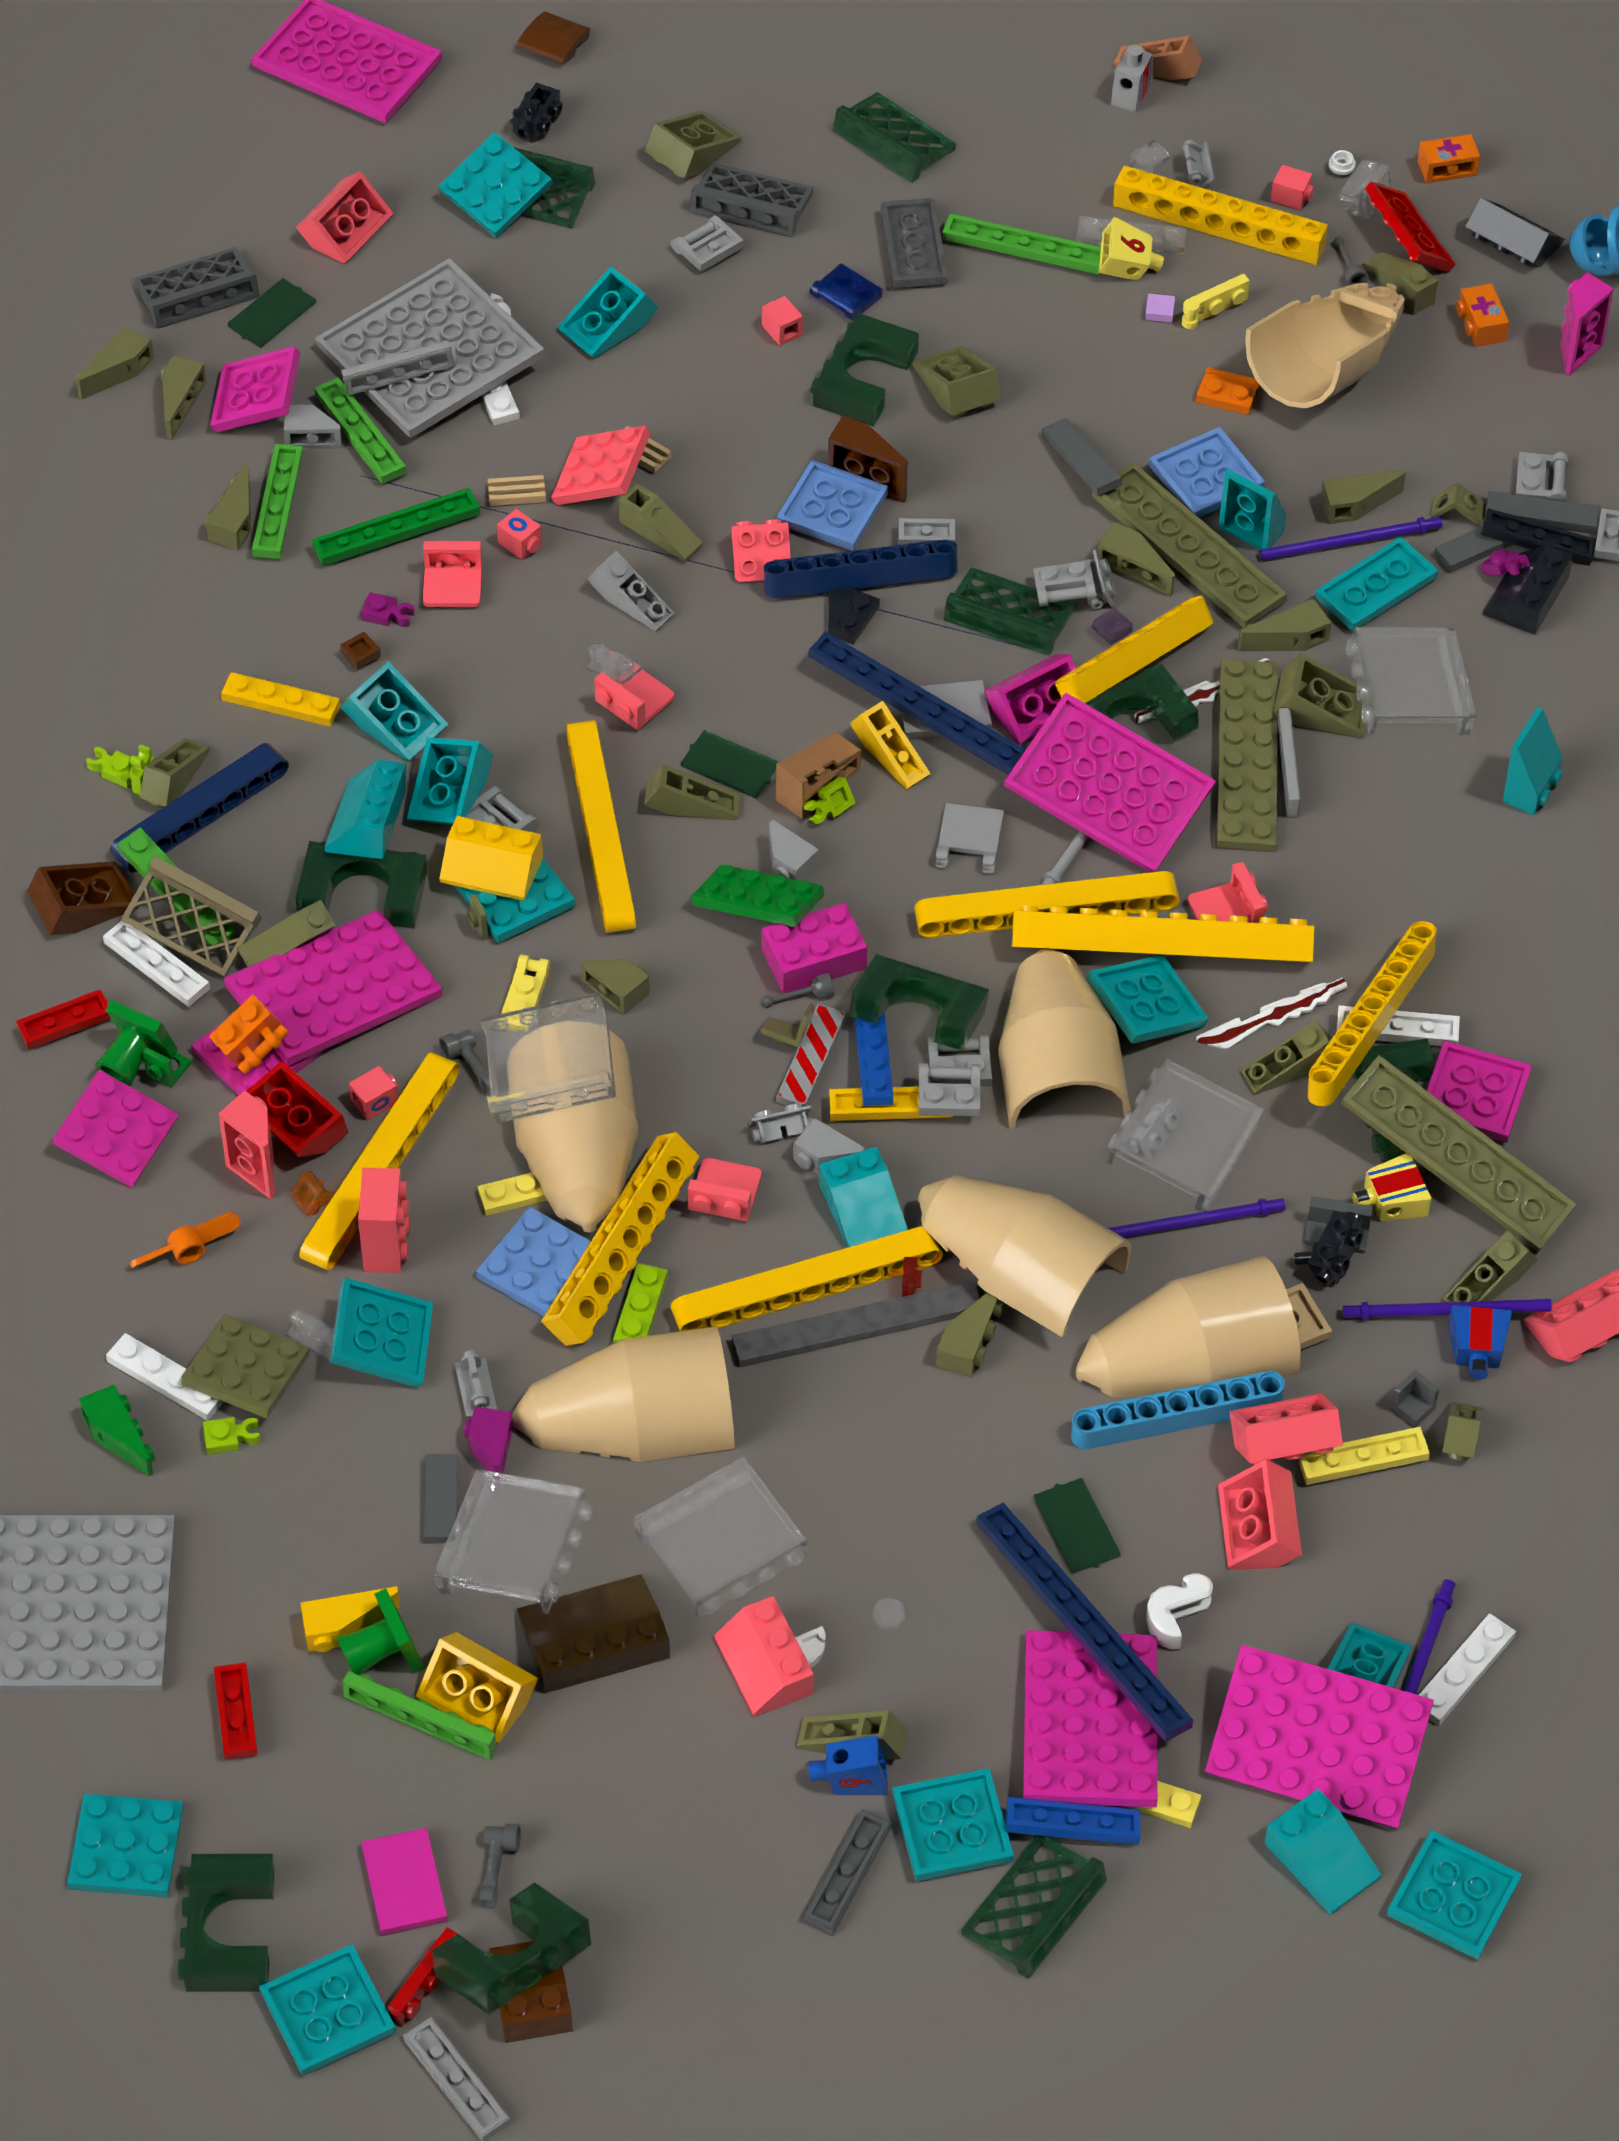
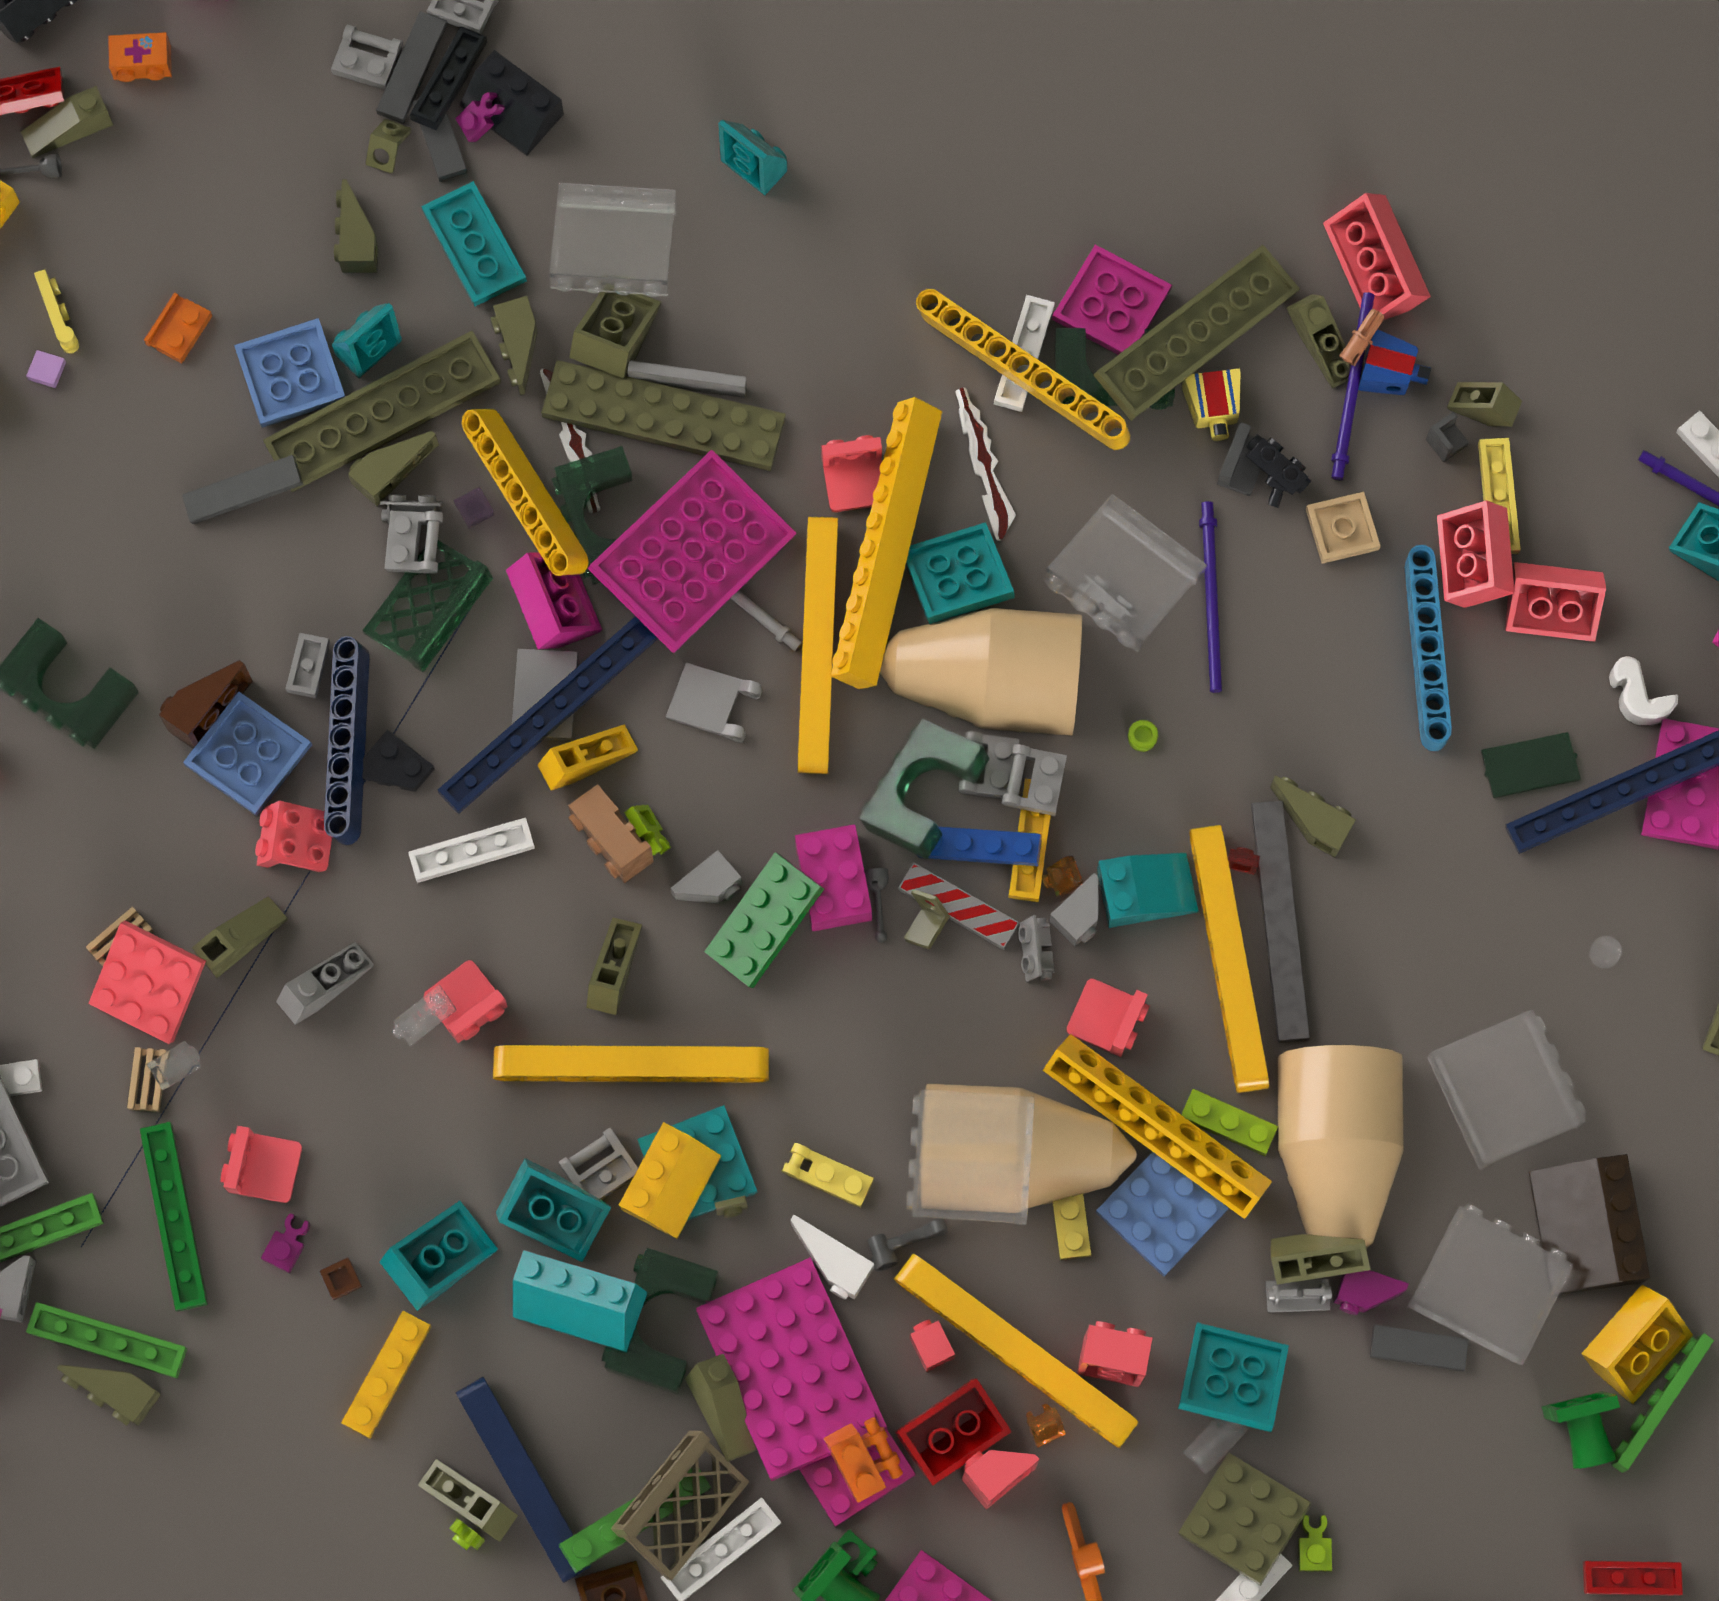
camera: 80 degrees left, 20 degrees up
lime plate [86,747,133,788] -> none
yellow slope [300,1586,400,1652] -> none
coral brick [497,509,542,560] -> none
olive slope [581,959,650,1015] -> none
clear green piece [681,730,779,798] -> none
coral slope [714,1596,814,1717] -> none
white tile [795,1626,826,1668] -> none
olive slope [912,346,1002,416] -> none
tan windscreen [918,1175,1132,1337] -> none
tan windscreen [1076,1256,1301,1397] -> none
olive slope [1240,1020,1332,1095] -> none
tan windscreen [1245,283,1405,409] -> none
dark purple bar [1260,517,1442,561] -> none
none -> clear brick [146,1041,201,1090]
none -> white plate [408,817,535,883]
none -> white slope [791,1215,874,1300]
none -> clear orange tile [1041,856,1083,897]
none -> lime tile [1127,720,1158,752]
none -> olive slope [1271,1234,1371,1285]
none -> nougat axle [1339,309,1384,366]

